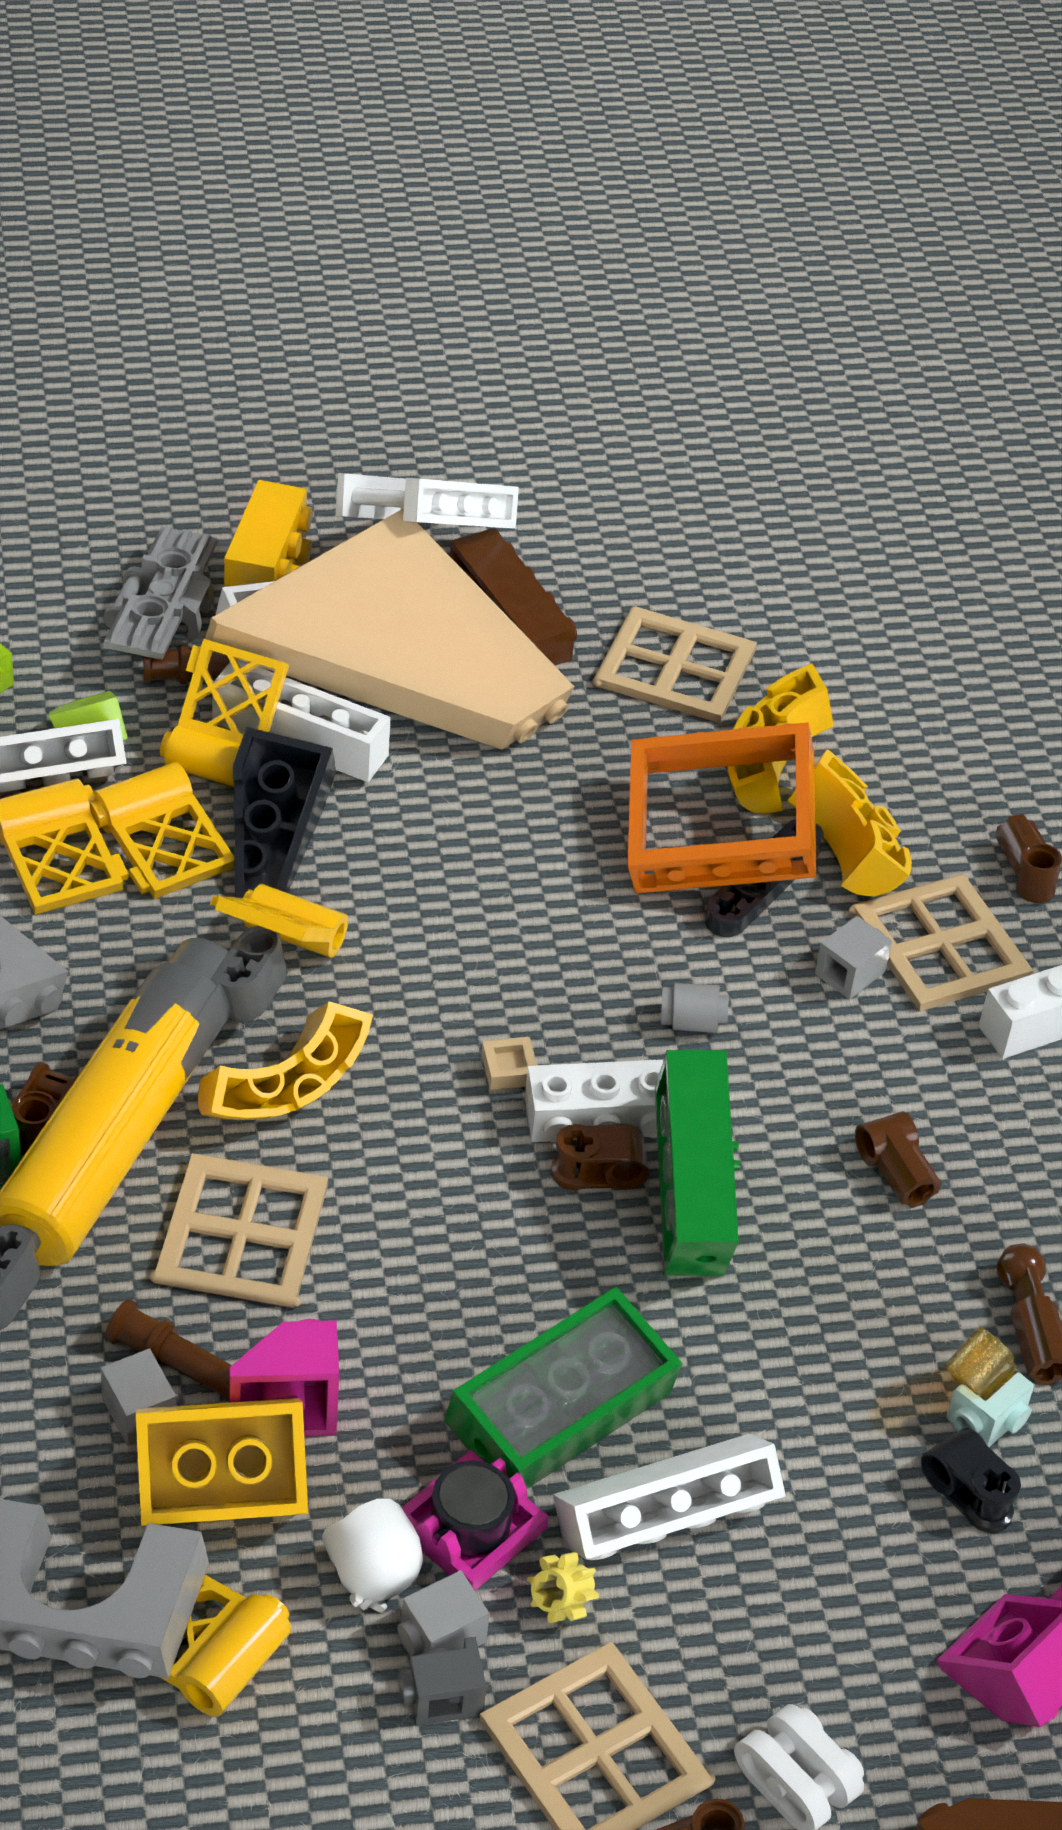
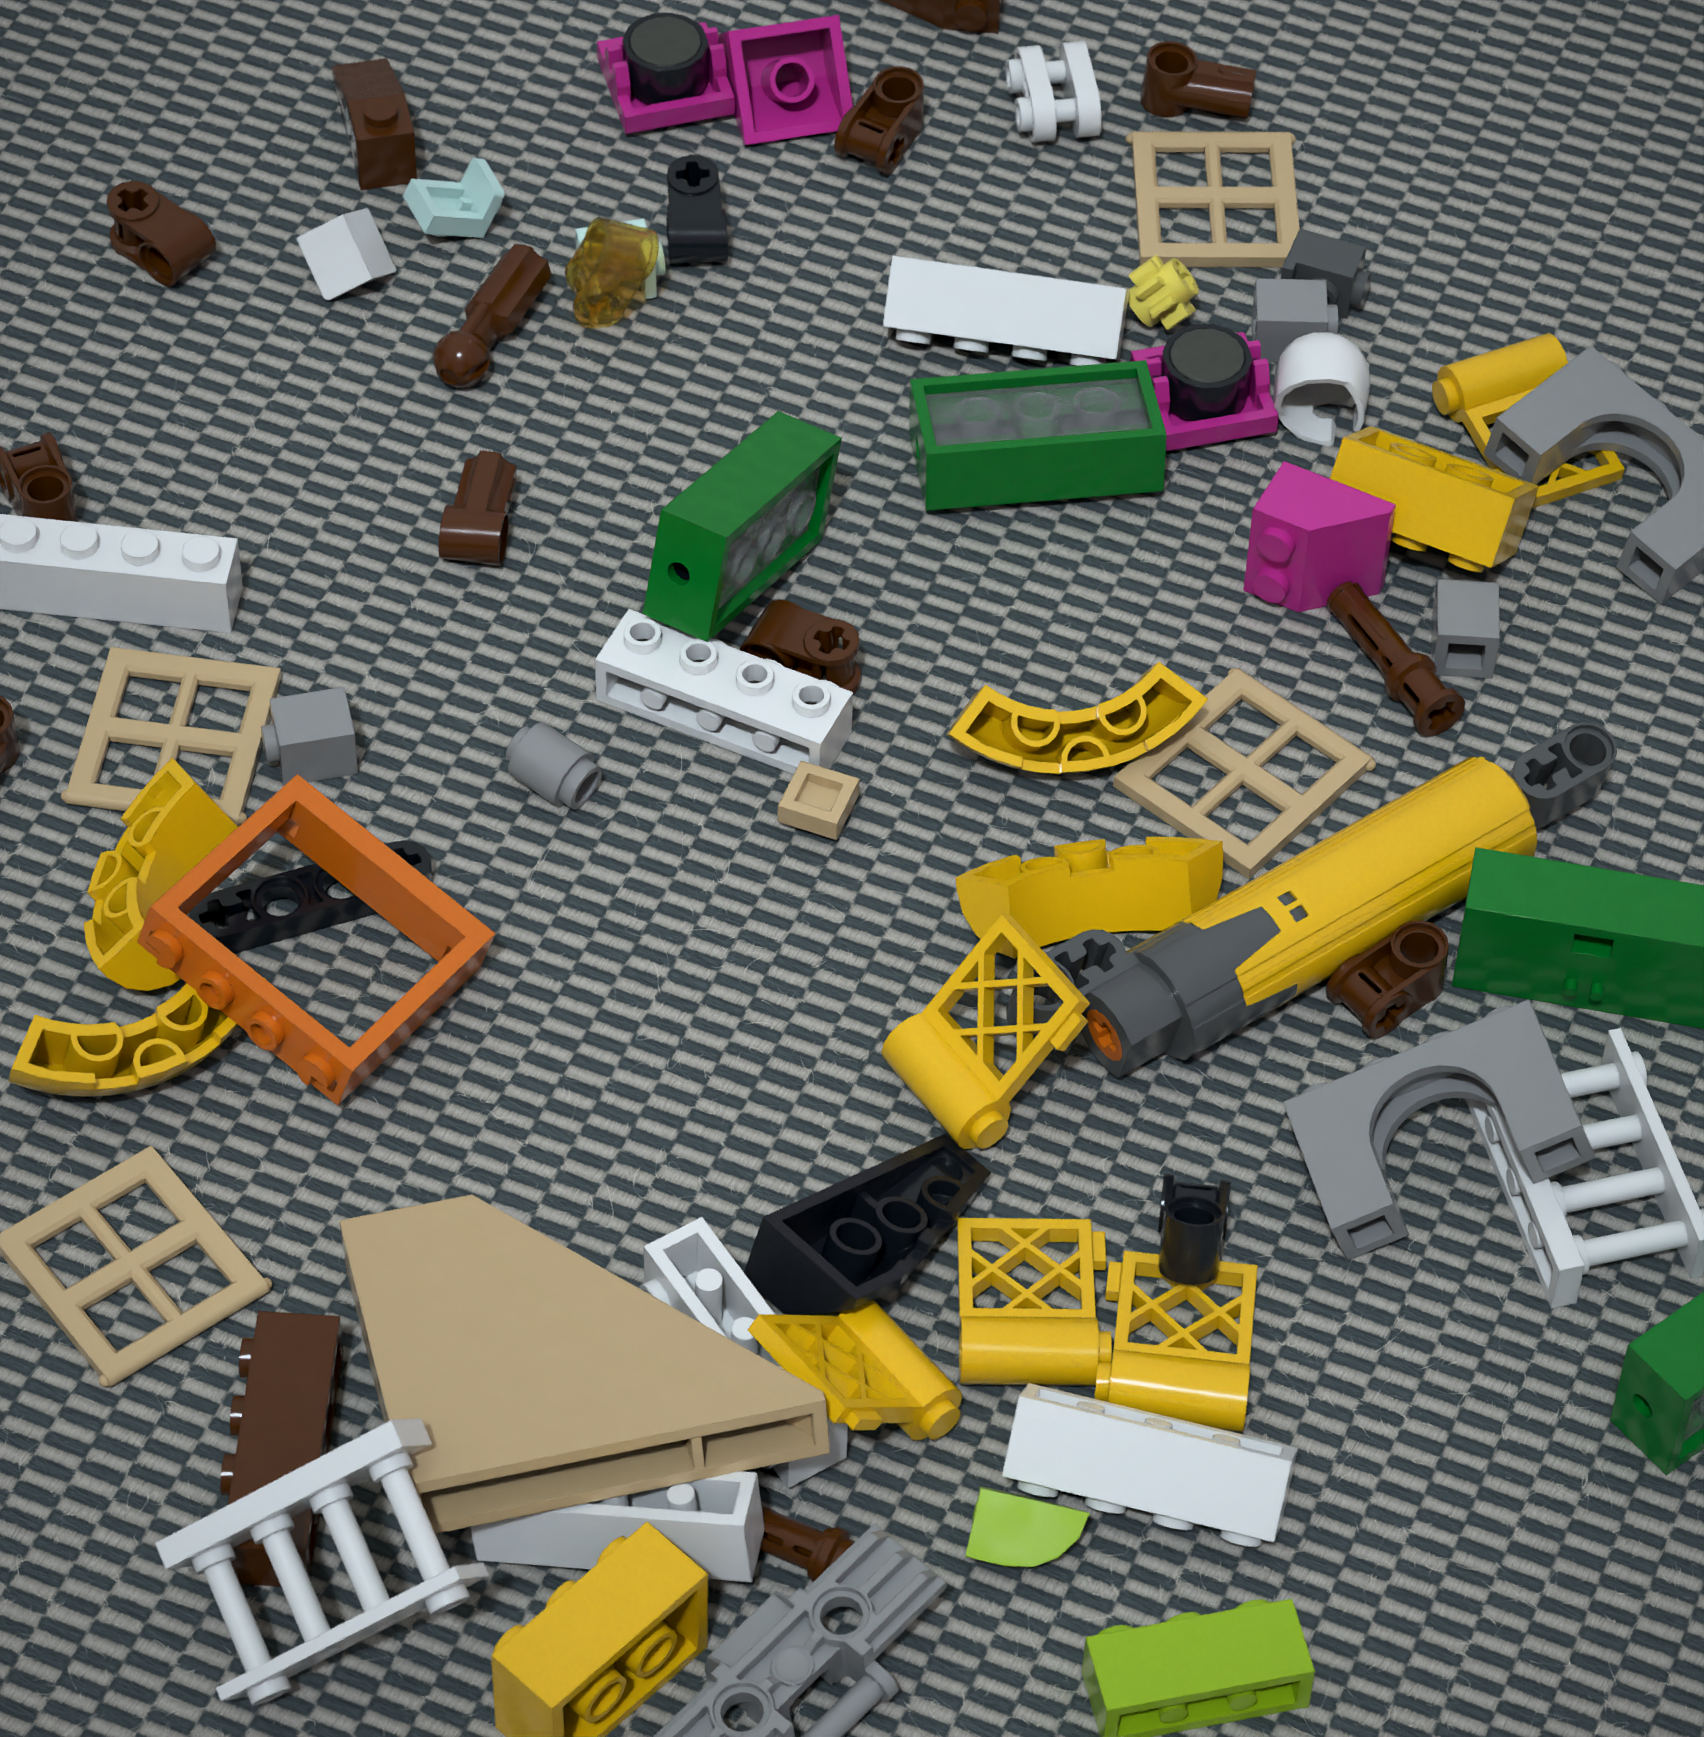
camera: 145 degrees left, 5 degrees up
none -> reddish brown piece [834,66,924,175]
none -> yellow brick [946,661,1208,774]
none -> black piece [1158,1174,1231,1285]

